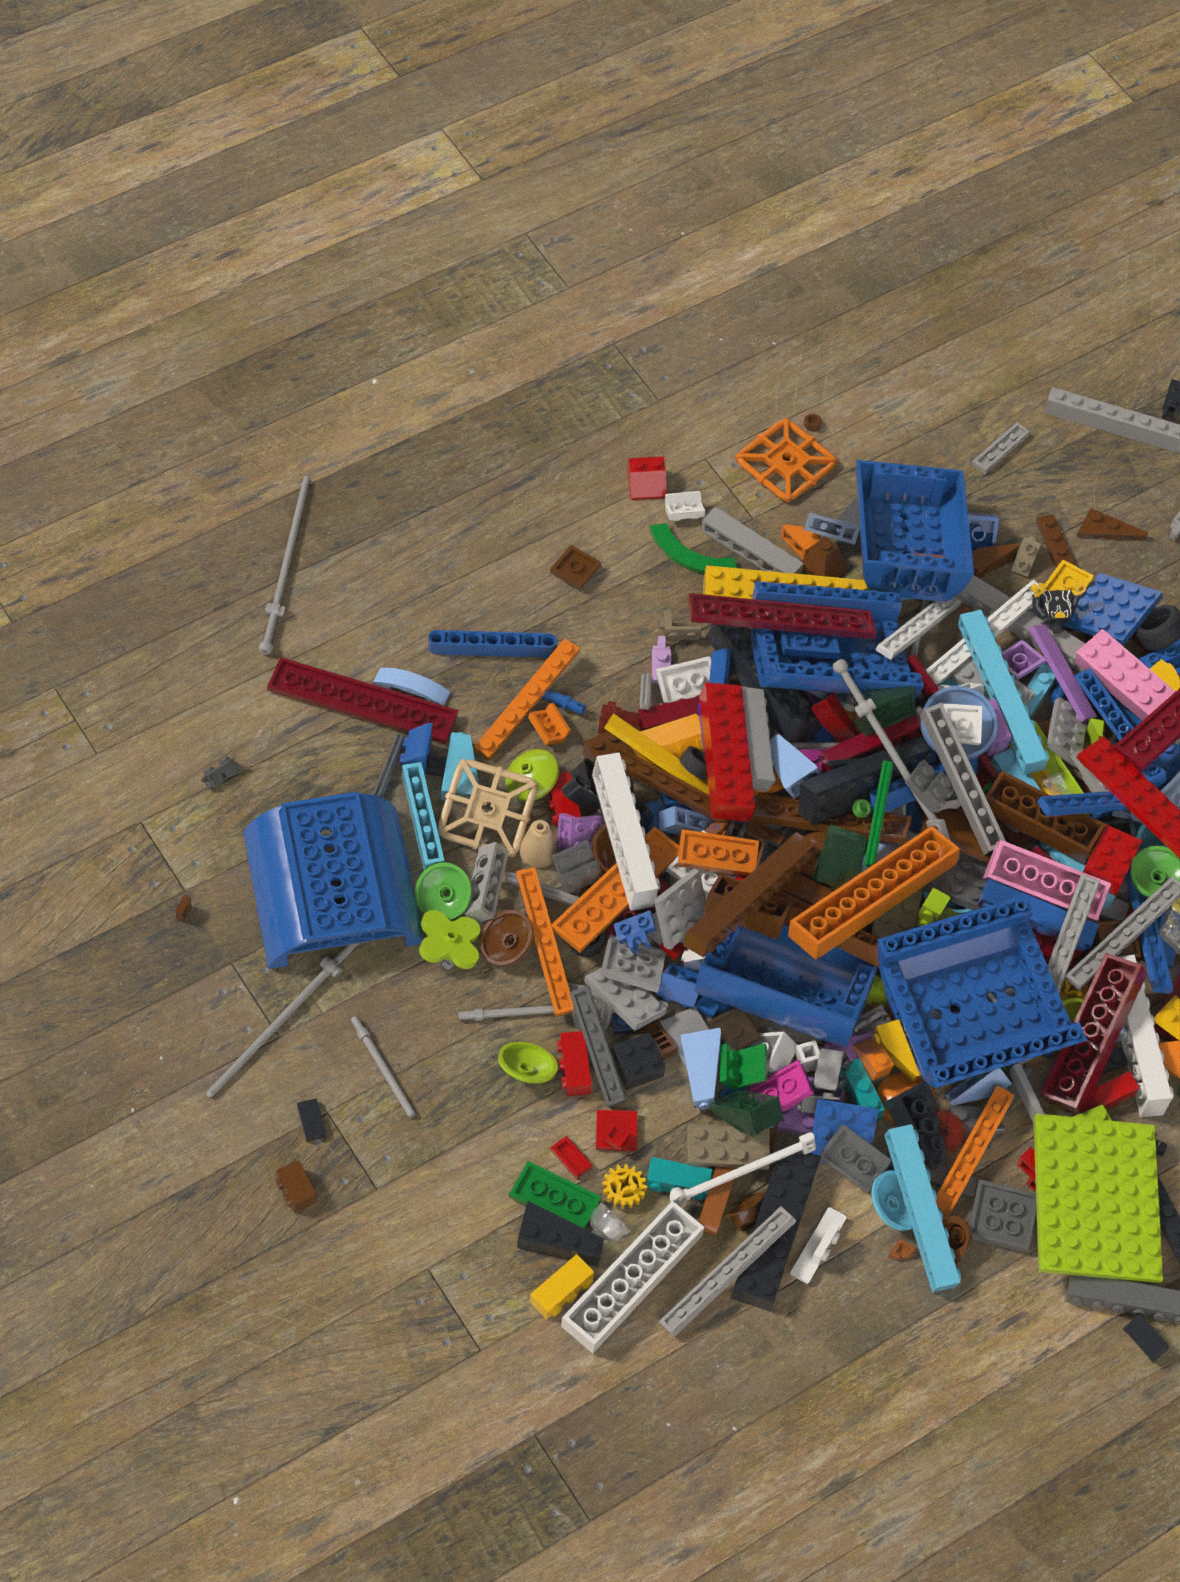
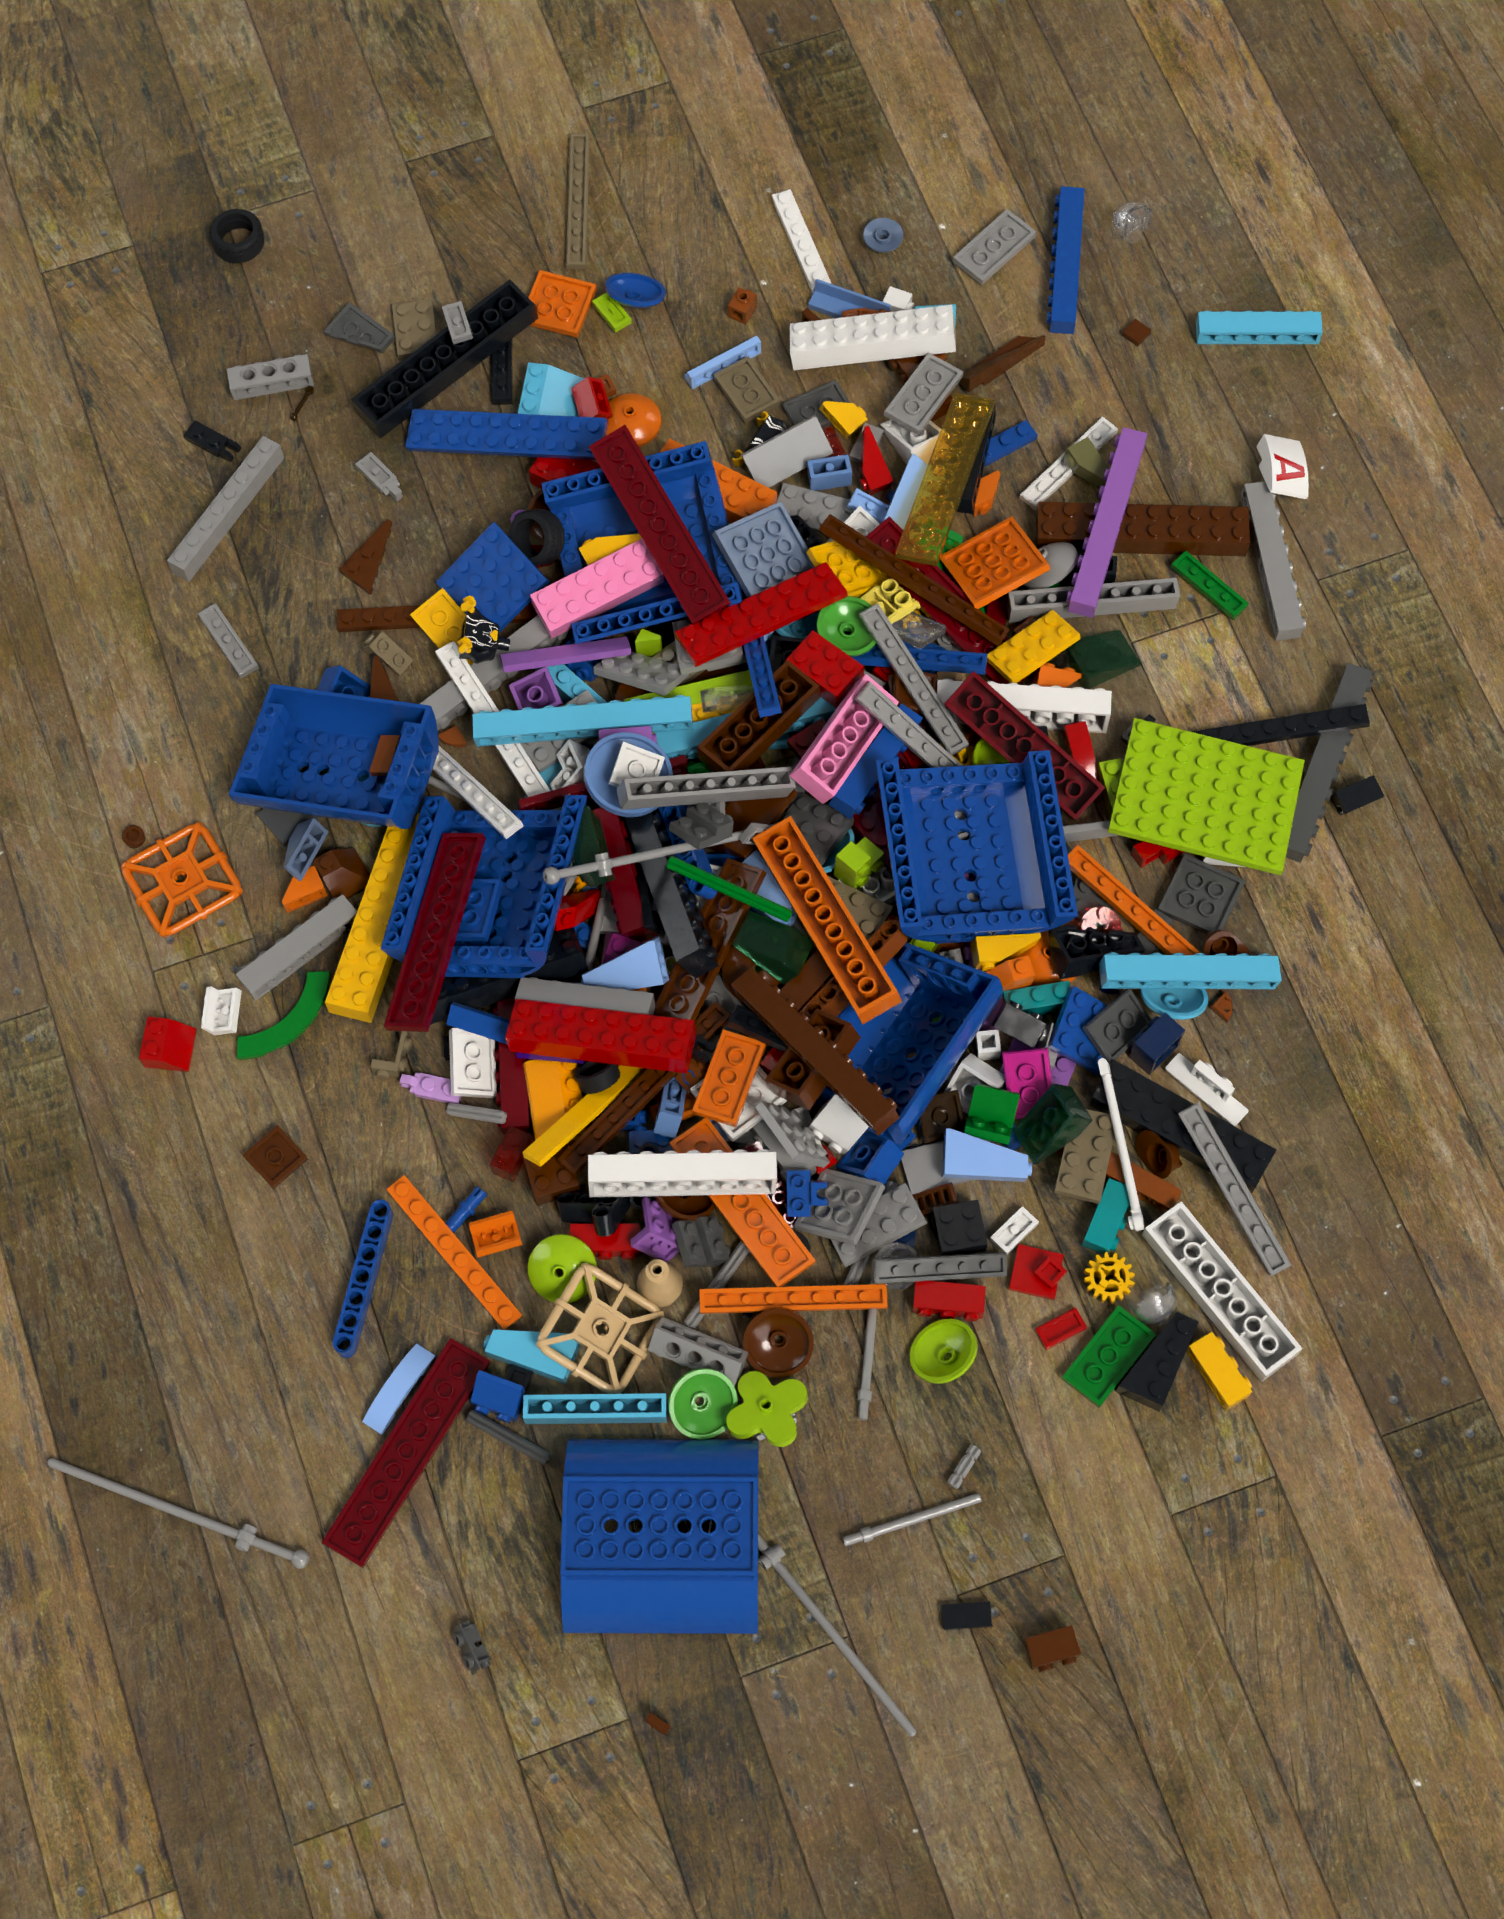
camera: 70 degrees left, 10 degrees up
bright green plate [852,799,871,819] -> none
none -> light grey axle [948,1444,981,1489]
none -> white plate [990,1206,1039,1255]
none -> dark blue brick [1129,1012,1185,1075]

